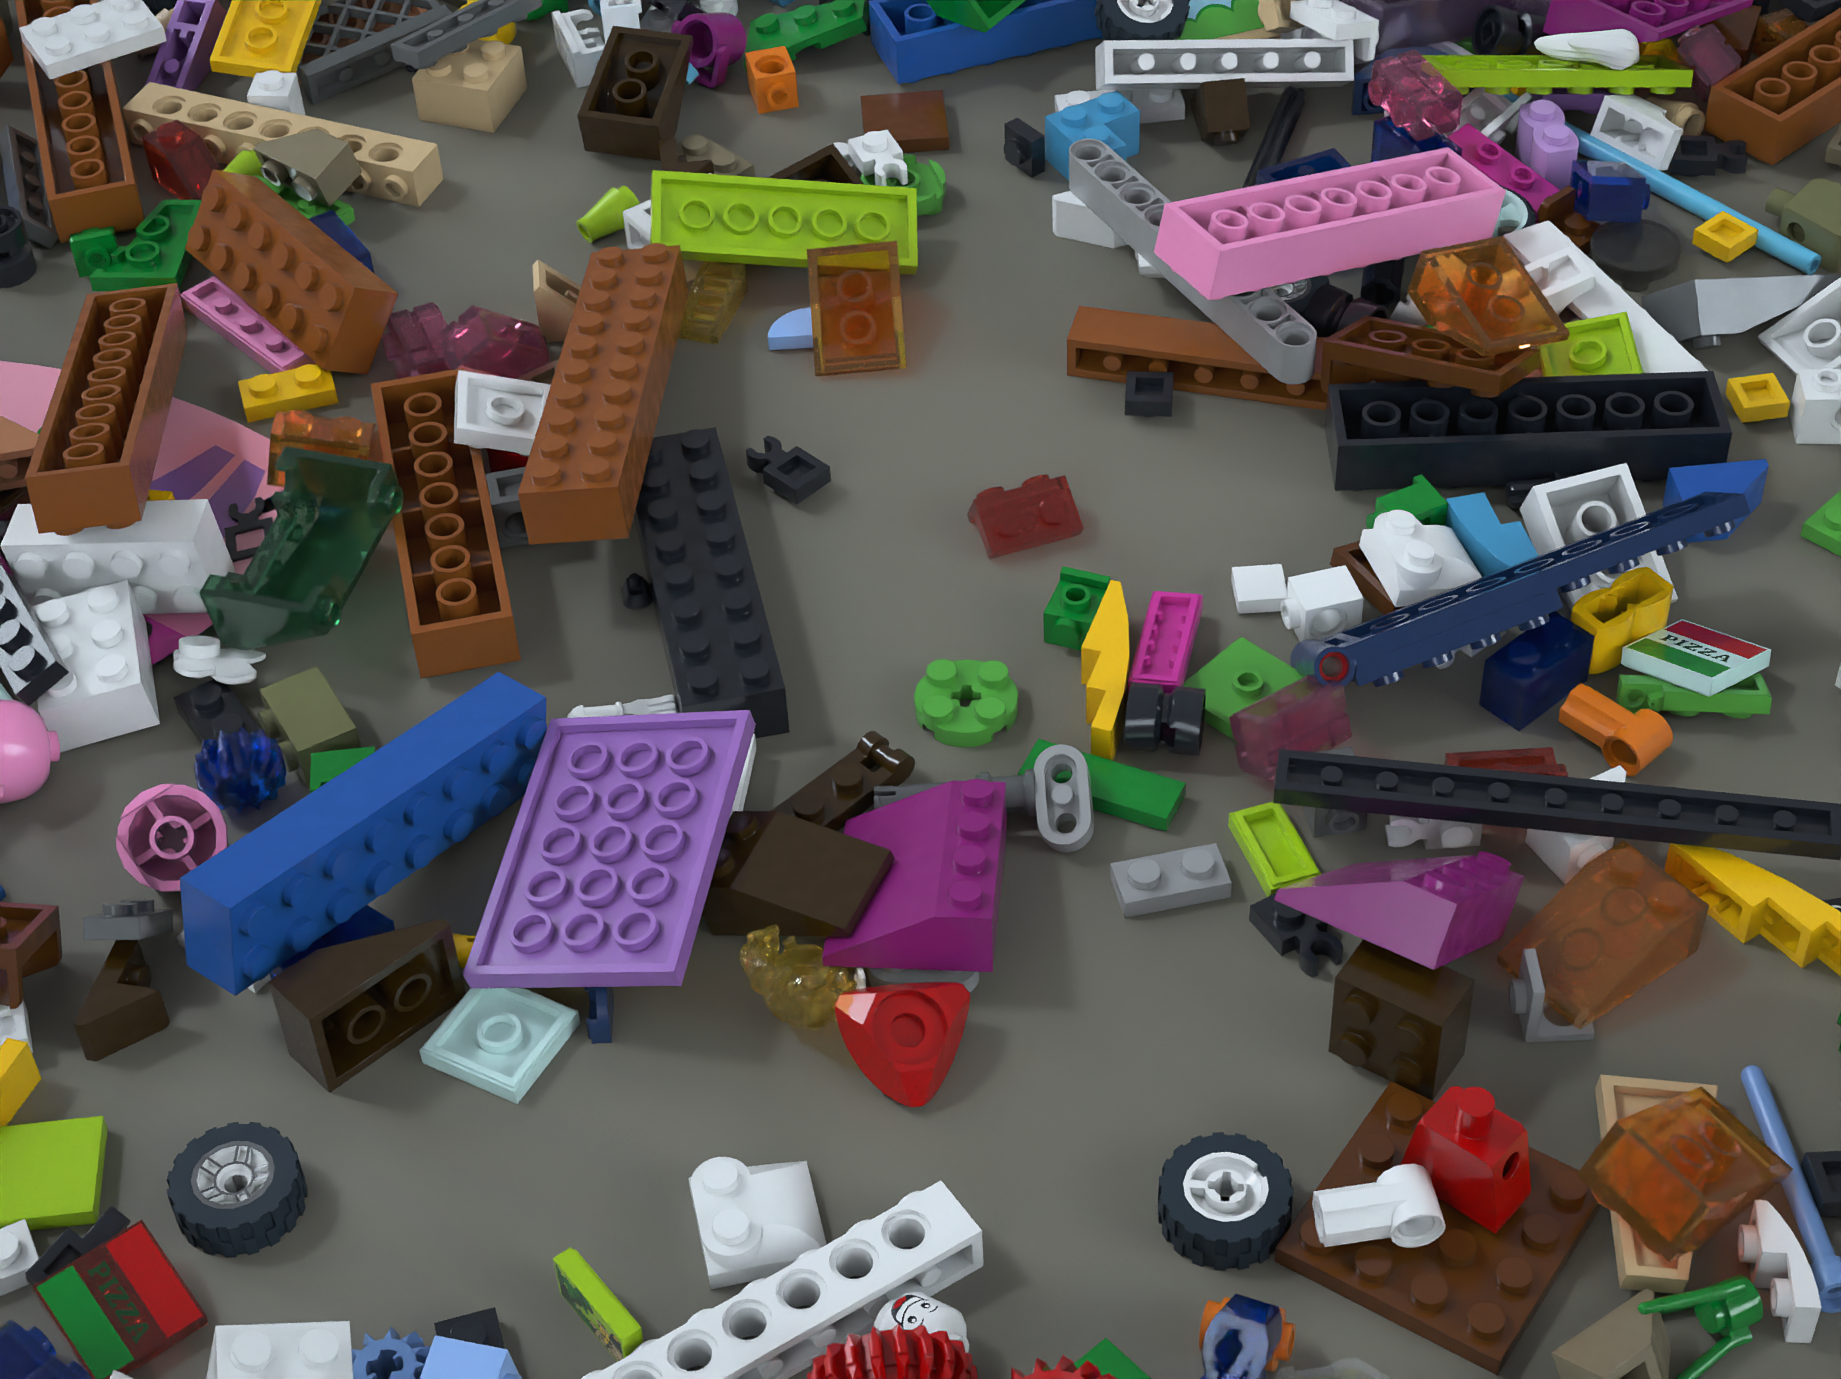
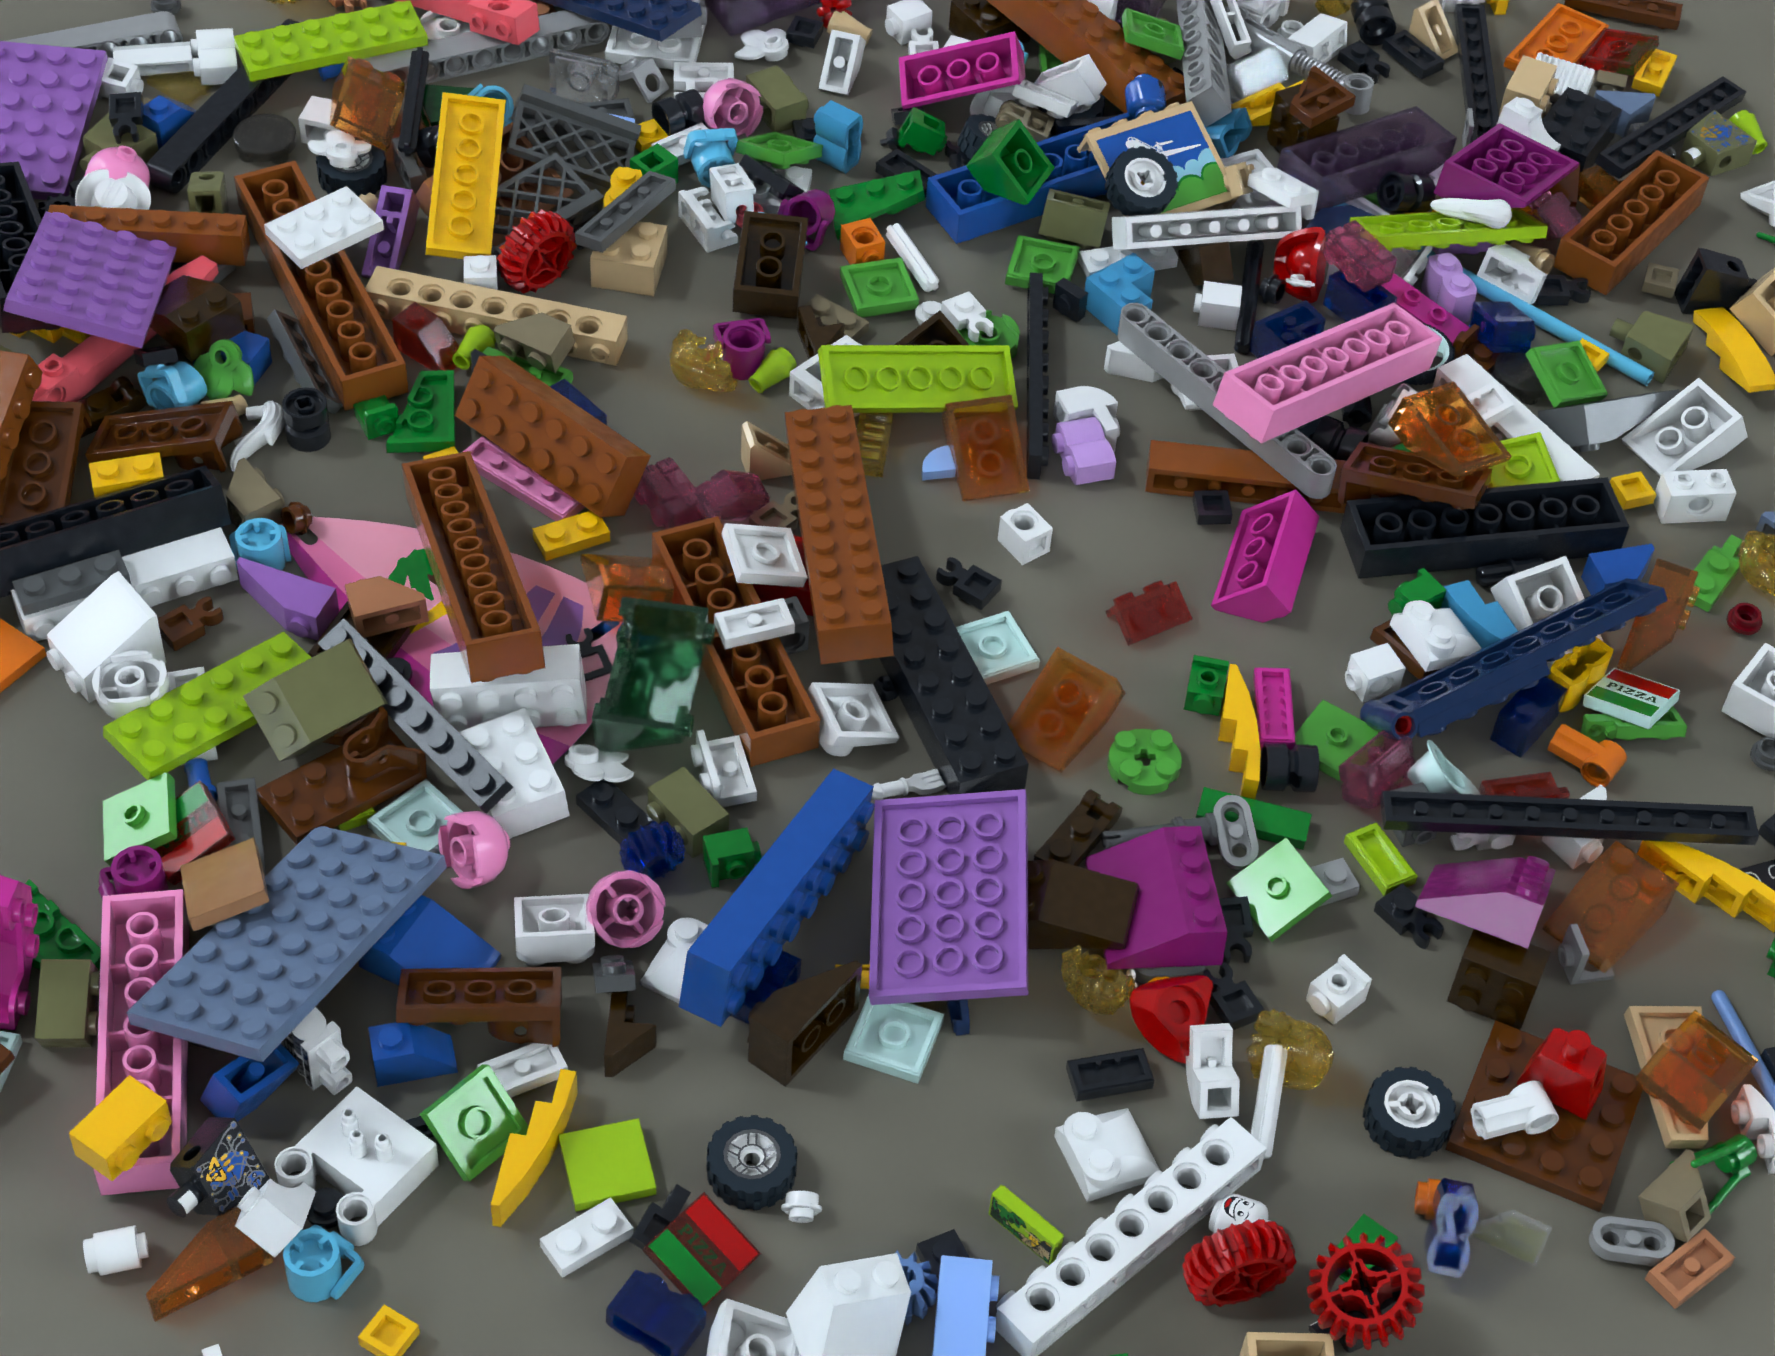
camera: 15 degrees left, 5 degrees up
reddish brown tile [860,90,949,153] -> none
white tile [1231,564,1287,614] -> none
none -> red gear [497,209,577,294]
none -> white slope [514,894,595,966]
none -> clear yellow hair [669,329,738,393]
none -> white bracket [690,730,757,807]
none -> magenta piece [713,318,771,380]
none -> white plate [714,598,795,649]
none -> white plate [781,1191,822,1223]
none -> white slope [807,682,899,757]
none -> bright green plate [840,257,919,318]
none -> white axle [886,223,939,293]
none -> light aqua tile [956,611,1040,685]
none -> white brick [998,503,1053,565]
none -> bright green plate [1005,235,1080,294]
none -> clear orange slope [1008,647,1126,773]
none -> black plate [1026,272,1049,480]
none -> olive brick [1038,188,1110,249]
none -> lavender brick [1051,416,1116,485]
none -> white brick [1053,386,1120,452]
none -> black plate [1066,1048,1155,1102]
none -> white brick [1186,1023,1240,1119]
none -> white brick [1193,281,1242,331]
none -> black plate [1203,962,1265,1030]
none -> dark pink slope [1211,490,1320,623]
none -> black plate [1219,896,1254,964]
none -> plate [1226,838,1332,942]
none -> clear yellow hair [1246,1008,1334,1090]
none -> white axle [1251,1044,1288,1159]
none -> black plate [1259,274,1286,304]
none -> red hat [1273,227,1328,303]
none -> white brick [1306,954,1372,1025]
none -> light aqua piece [1407,740,1481,795]
none -> bright green plate [1525,341,1608,408]
none -> clear orange slope [1617,558,1700,672]

